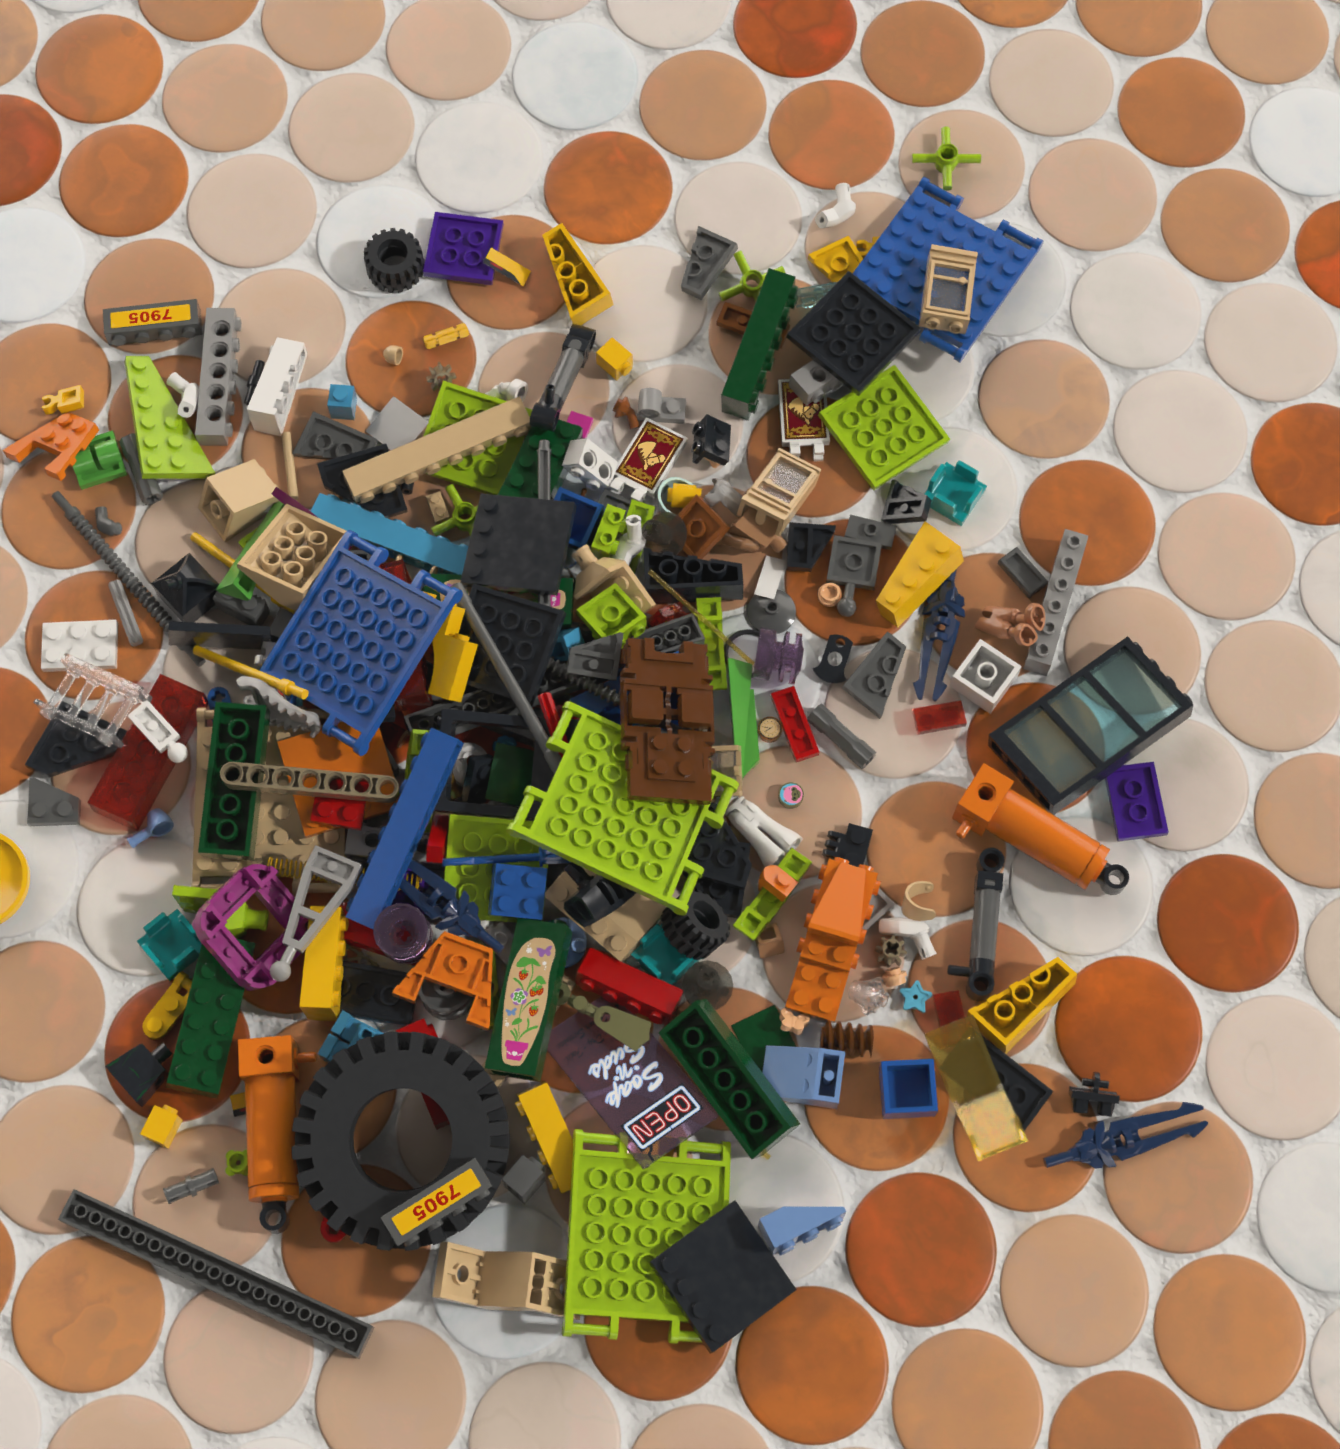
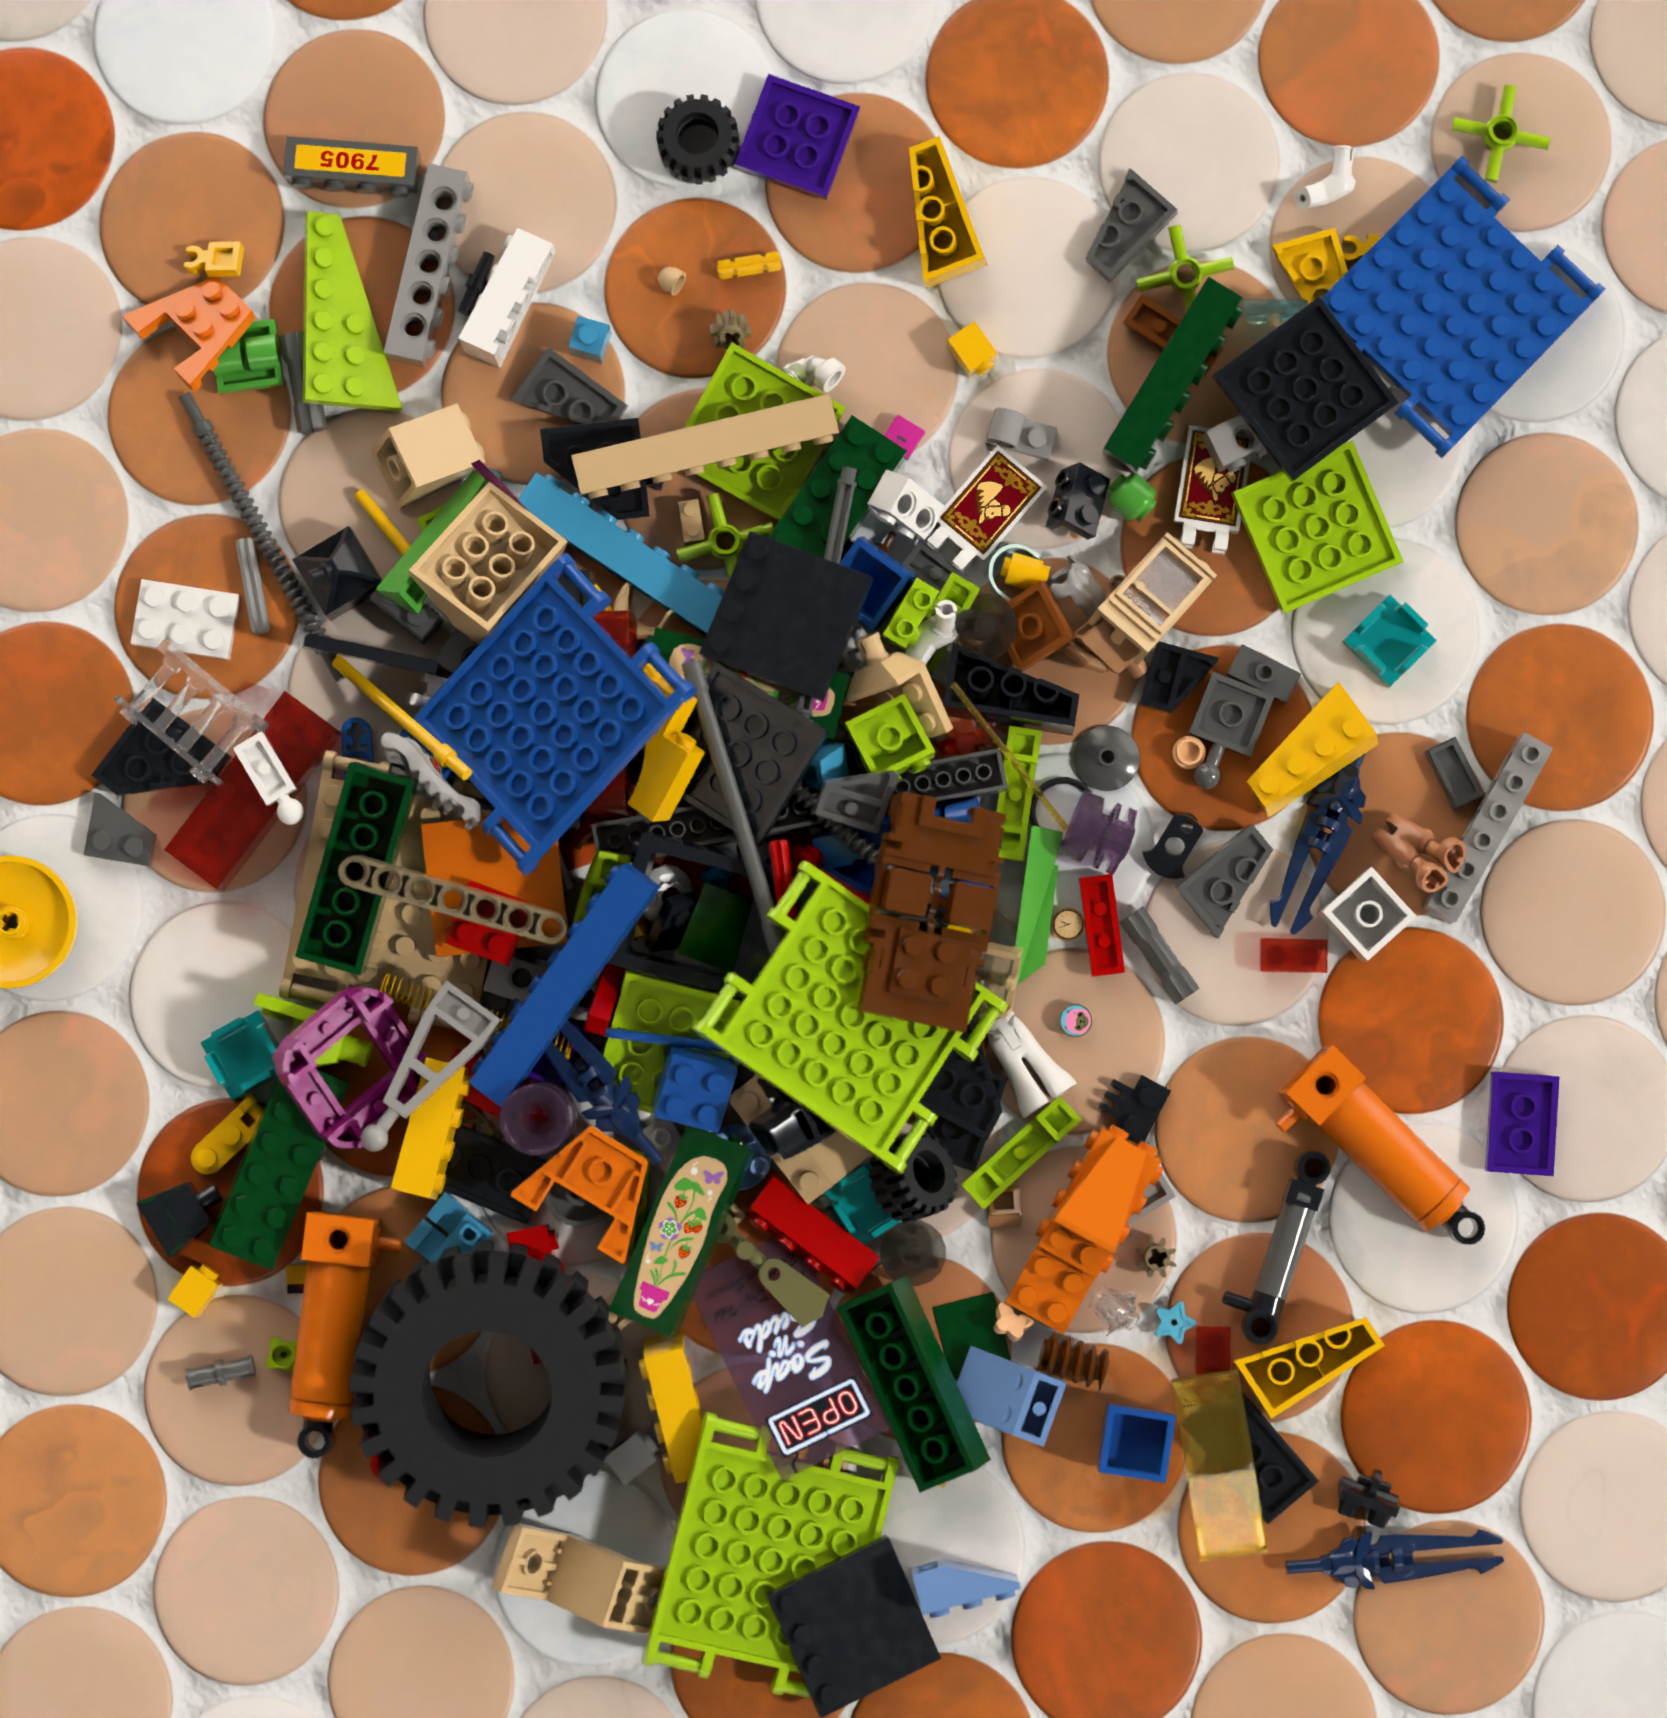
camera: 15 degrees right, 15 degrees up
dark grey piece [58,1189,375,1359] -> none
dark grey arm [95,507,122,536] -> none
medium blue bar [127,808,174,848] -> none
white arm [167,372,199,418] -> none
tan bar [281,432,299,500] -> none
light grey sticker [366,396,429,450] -> none
brick [381,1157,492,1247] -> none
yellow sticker [483,248,531,286] -> none
piece [529,324,596,432] -> none
dark orange plate [612,396,639,430] -> none
white sticker [754,555,786,599] -> none
orange plate [758,865,799,902] -> none
white arm [879,917,937,960] -> none
black wing [881,480,932,524] -> none
light nougat plate [881,967,907,987] -> none
tan helmet [901,881,936,921] -> none
tan door [919,244,978,334] -> none
window [988,636,1193,815] -> none
none -> bright green head [1108,473,1157,522]

